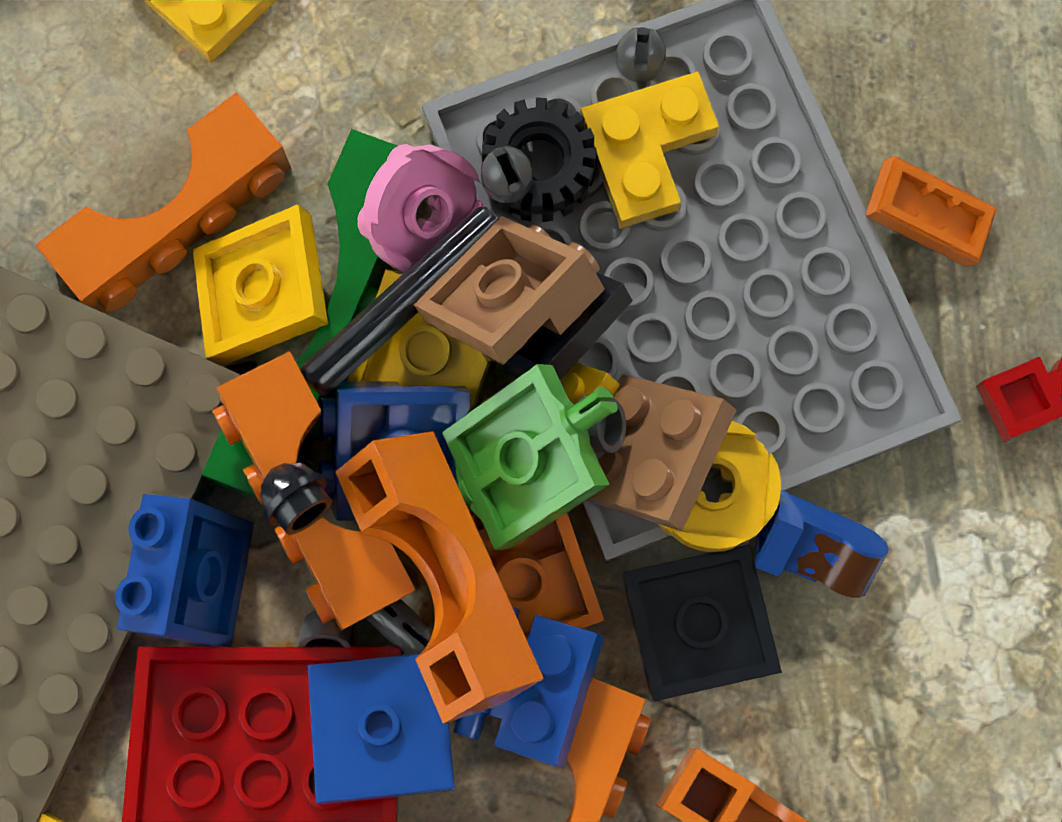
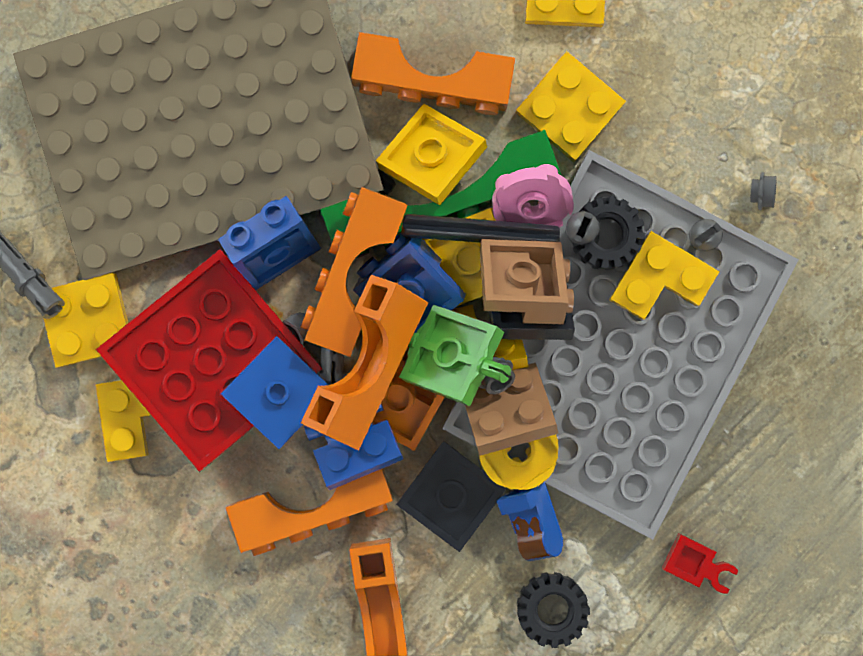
camera: 50 degrees right, 10 degrees up
black plate [260,463,332,535] -> none
orange plate [865,156,997,267] -> none
none -> yellow plate [515,51,626,162]
none -> black tyre [517,572,590,648]

